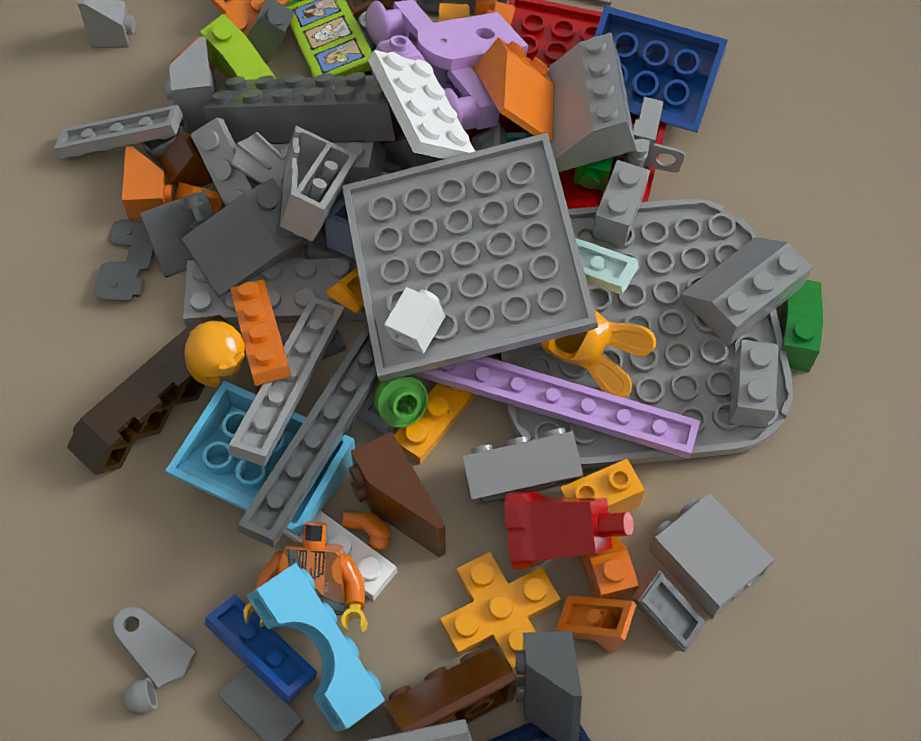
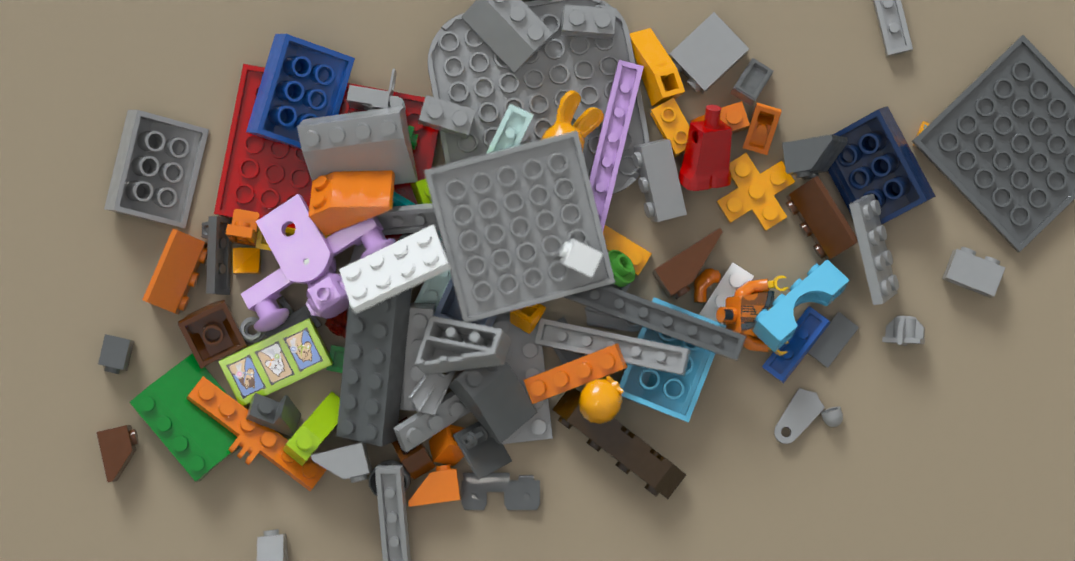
camera: 90 degrees left, 25 degrees up
none -> light orange slope [630,28,685,106]

